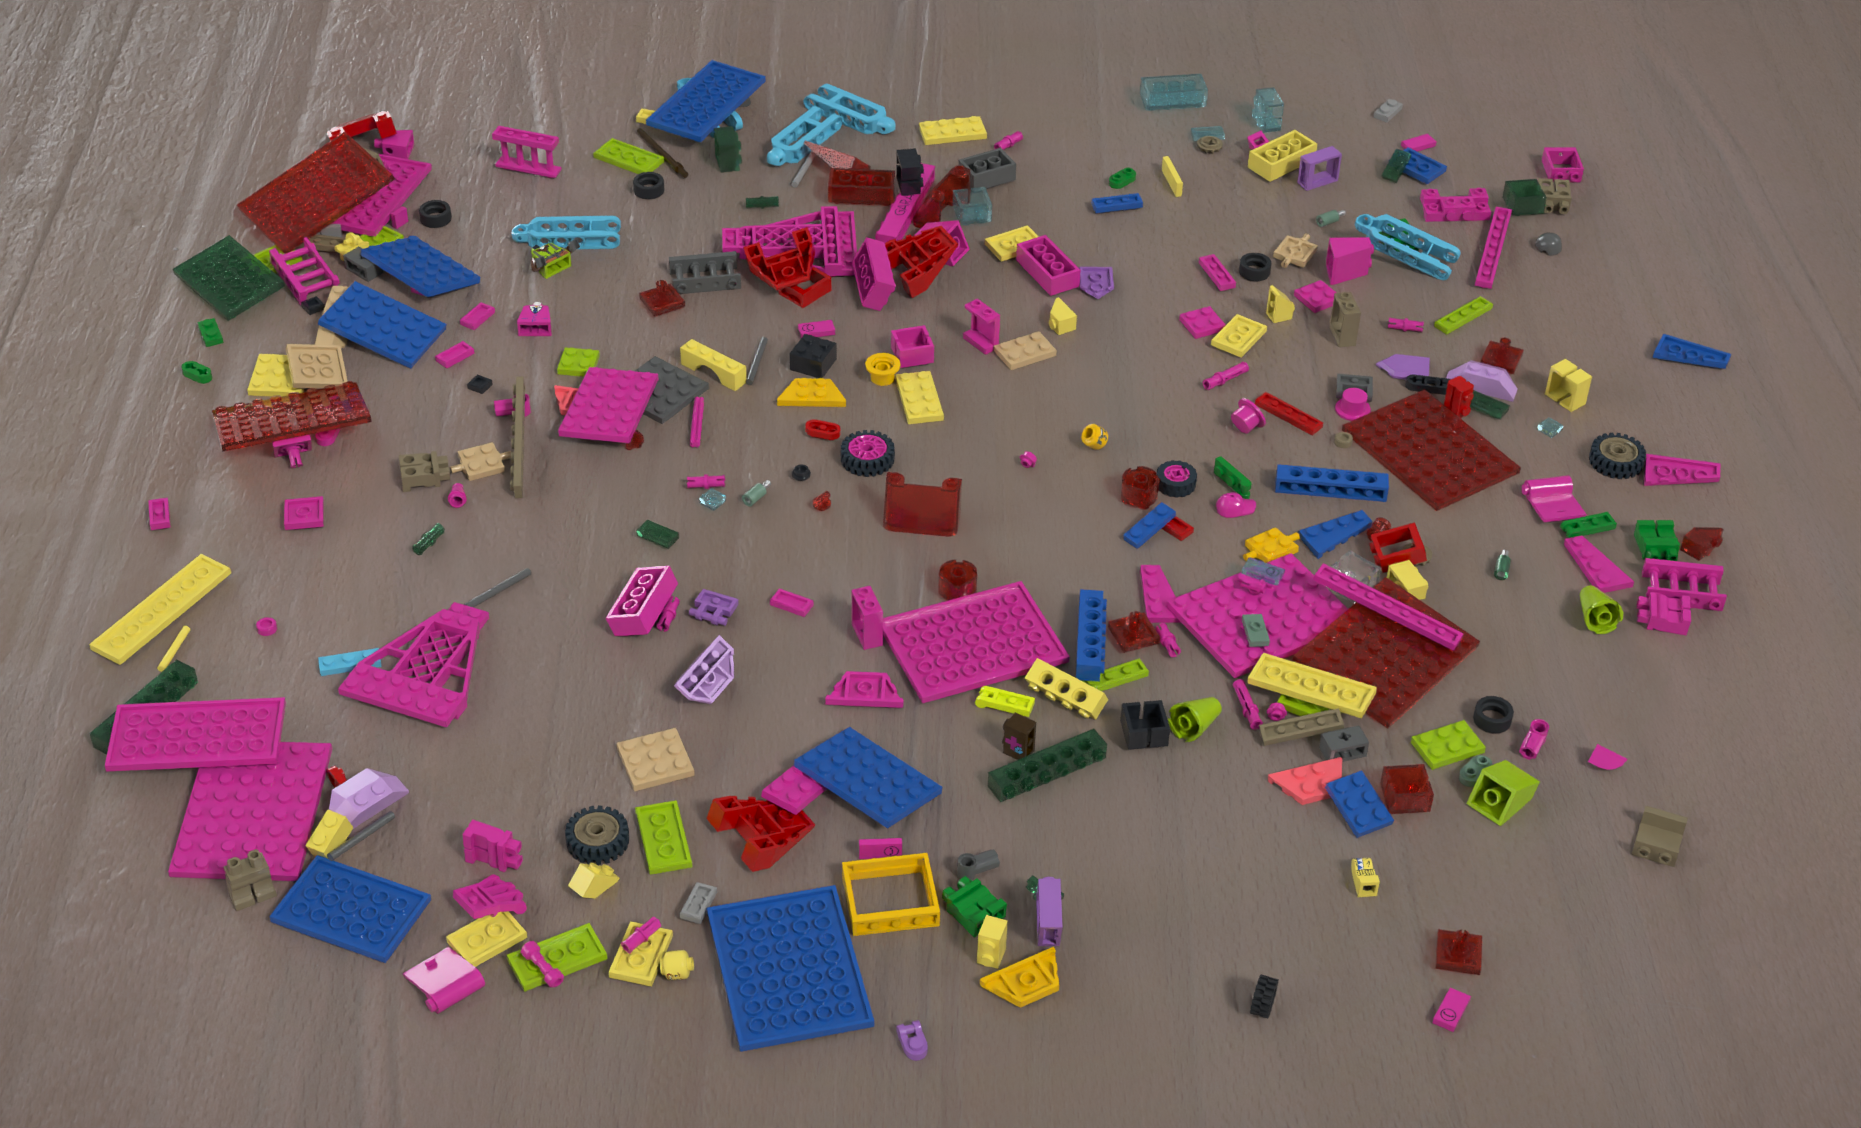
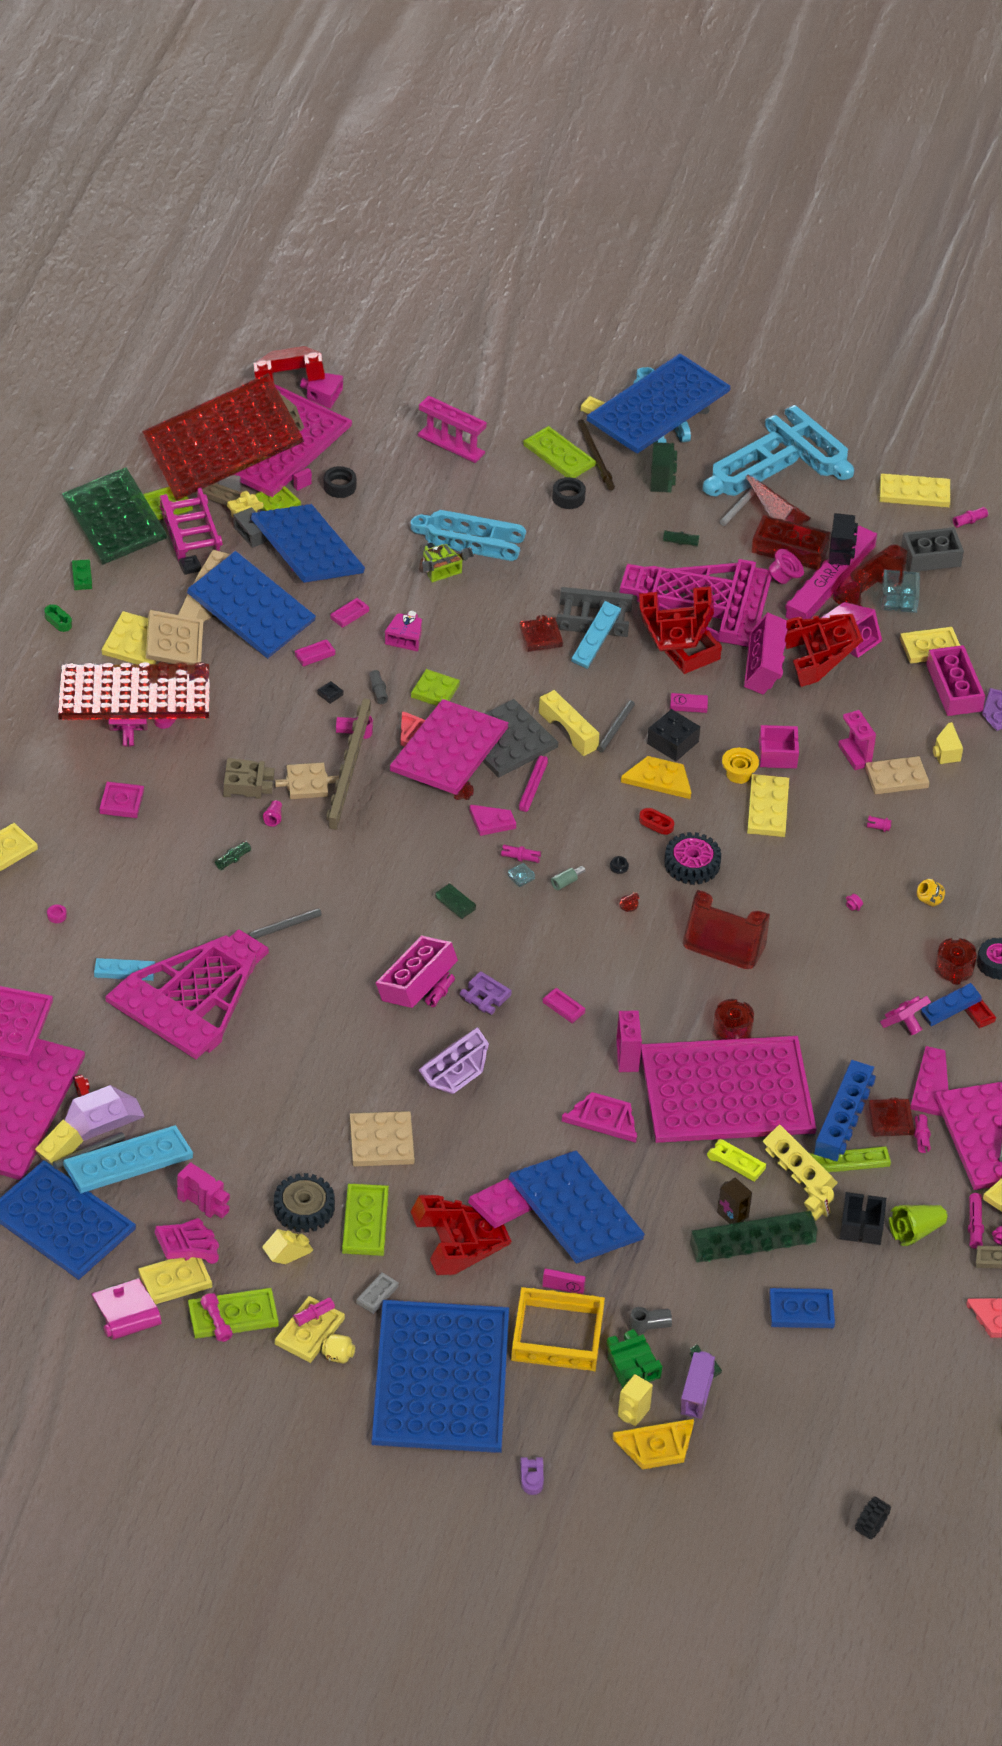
camera: 15 degrees right, 5 degrees up
none -> medium azure plate [63,1125,193,1194]
none -> dark grey pin [369,670,388,704]
none -> dark pink wing [469,805,516,836]
none -> medium azure plate [571,601,621,669]
none -> dark pink piece [769,549,804,584]
none -> blue plate [769,1288,835,1328]
none -> light yellow hips [804,1186,834,1221]
none -> dark pink pin [867,816,892,832]
none -> dark pink plate [880,996,931,1035]

